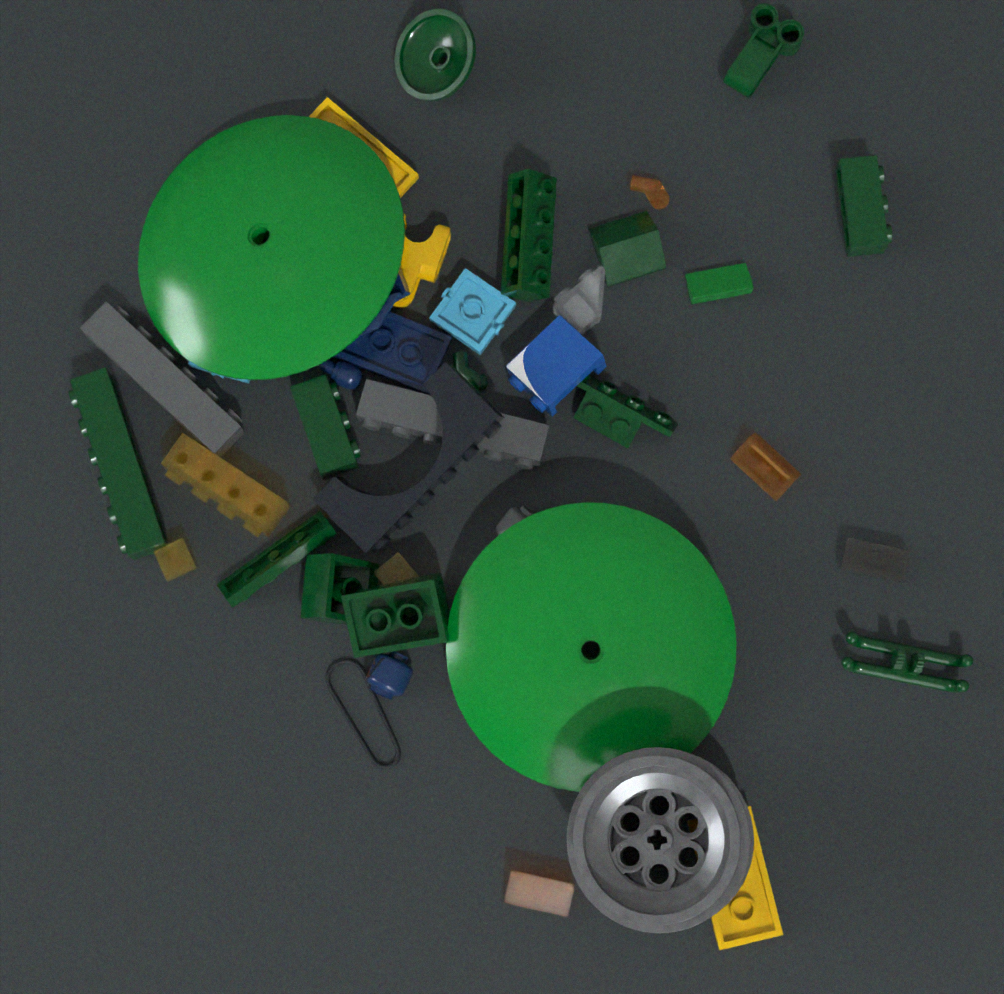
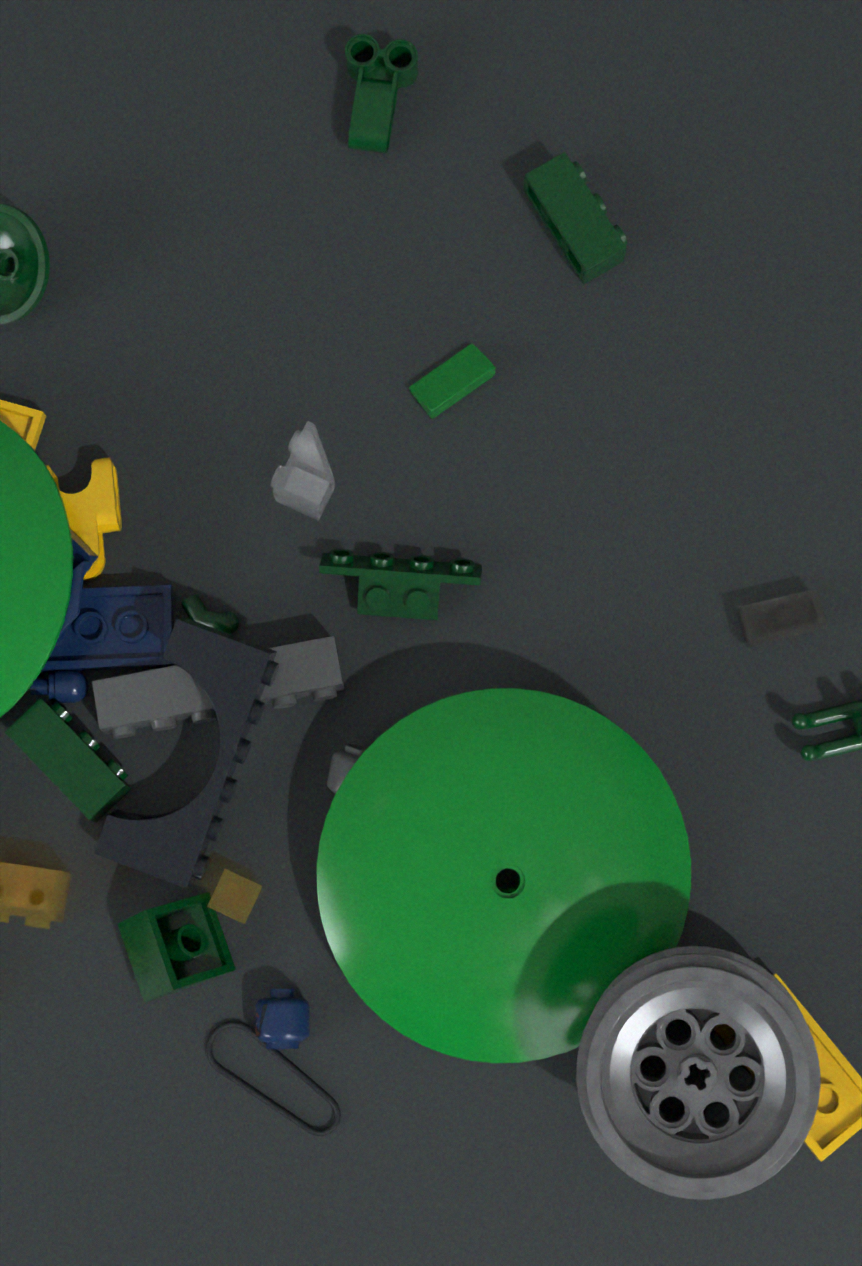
camera: 25 degrees left, 0 degrees up
dark green plate [217,511,336,608] -> none
dark green slope [341,572,450,658] -> none
medium azure plate [429,268,516,355] -> none
dark green brick [501,169,557,302] -> none
clear orange slope [504,870,575,917] -> none
blue panel [506,315,607,417] -> none
dark green slope [588,211,666,287] -> none
clear orange arm [630,175,669,210] -> none
clear orange slope [730,433,801,501] -> none

